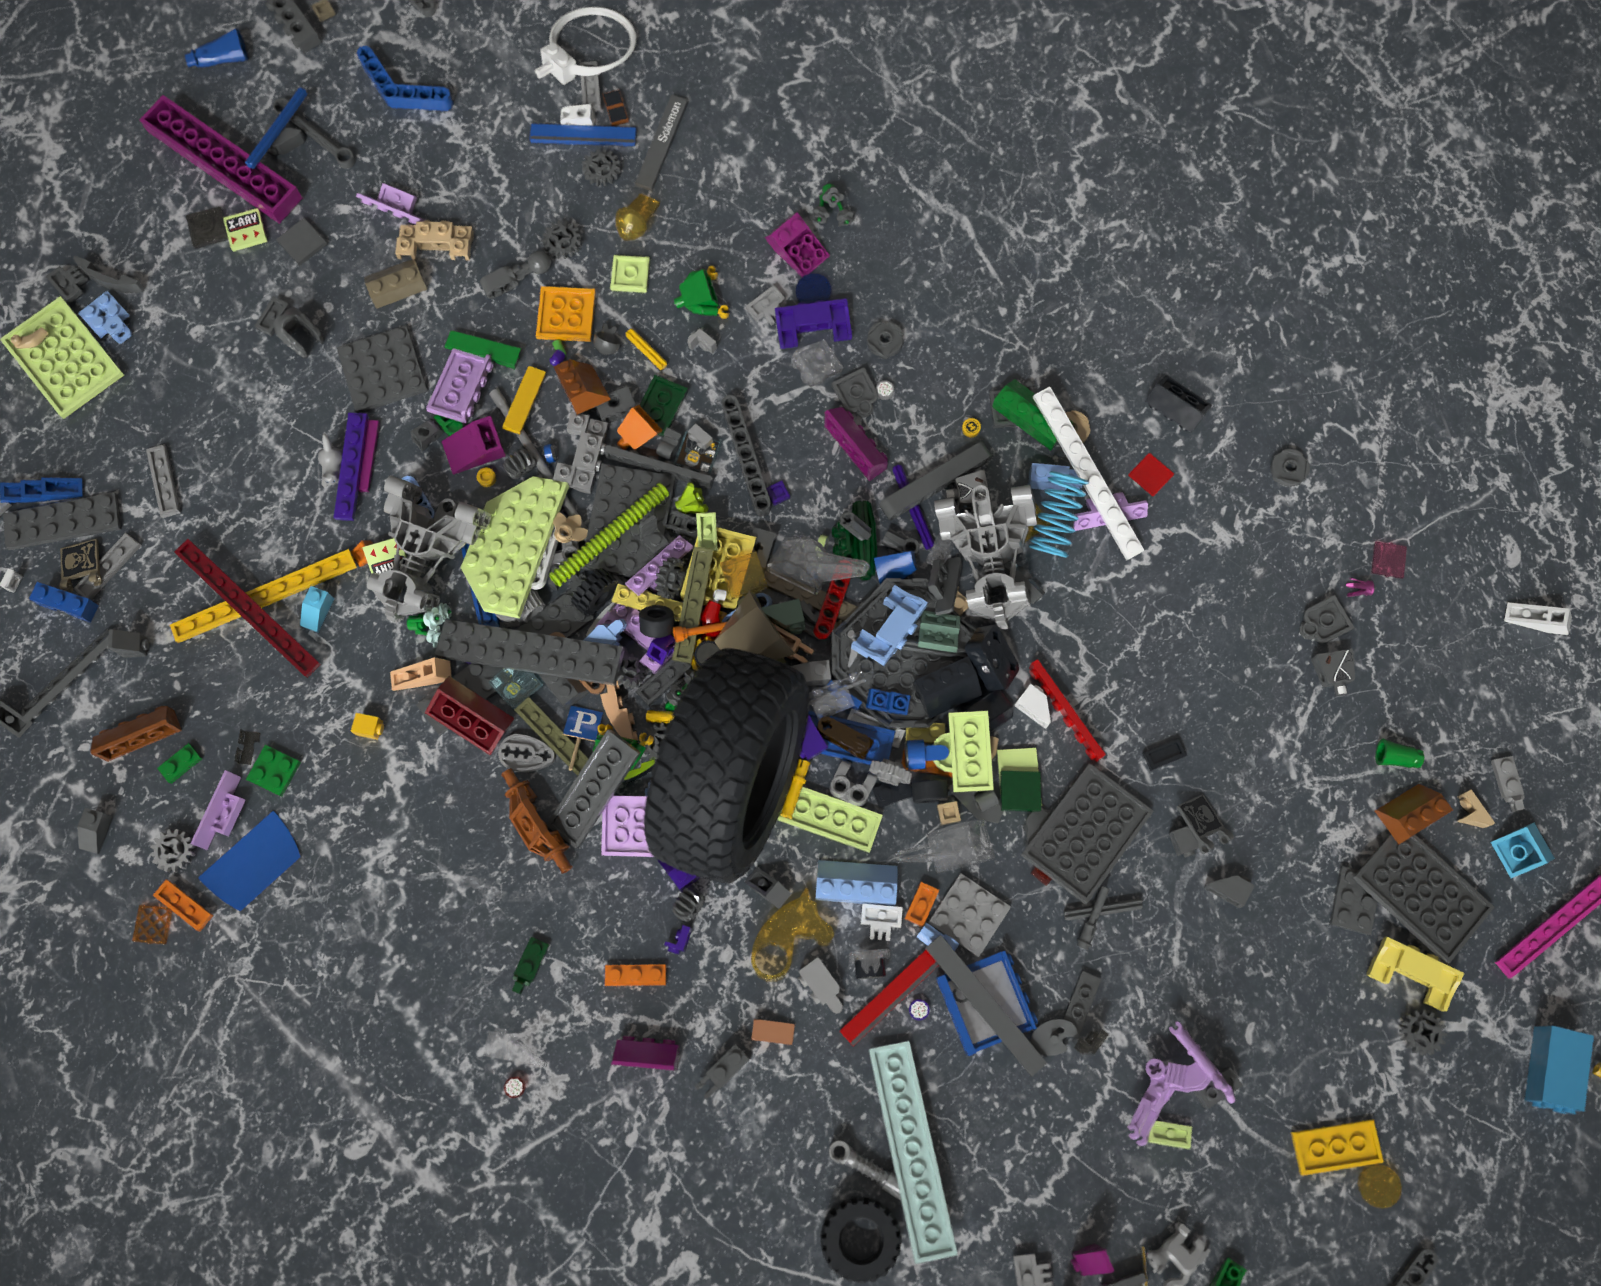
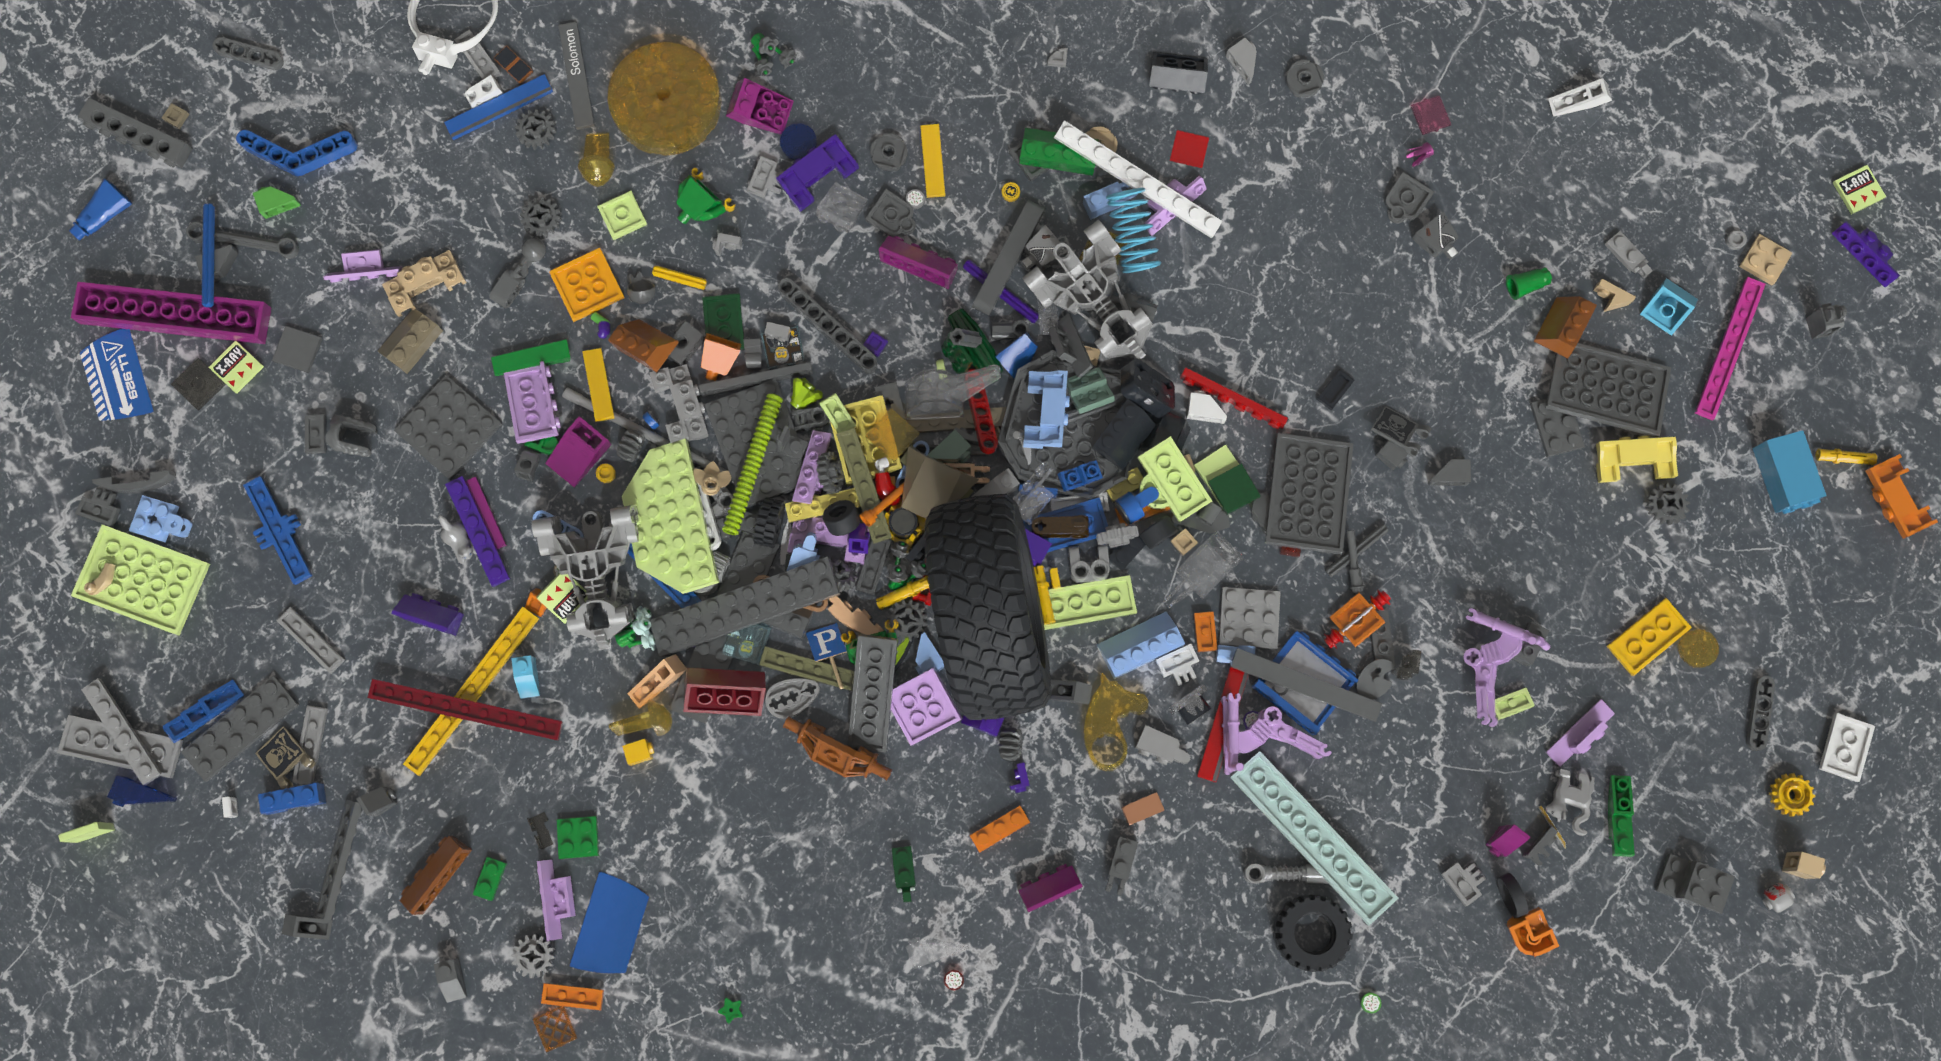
camera: 30 degrees left, 5 degrees up
none -> blue sticker [80,329,153,421]
none -> blue hinge [243,476,313,585]
none -> bright green slope [253,186,301,219]
none -> dark purple slope [391,593,464,636]
none -> clear yellow brick [608,42,722,156]
none -> clear yellow piece [609,700,673,736]
none -> green plate [718,997,743,1024]
none -> yellow tile [921,124,945,198]
none -> light grey tile [1047,48,1068,68]
none -> yellow tile [1049,568,1061,589]
none -> lavender piece [1221,693,1331,775]
none -> light grey slope [1226,38,1257,85]
none -> orange plate [1324,590,1391,649]
none -> lavender bracket [1546,699,1615,767]

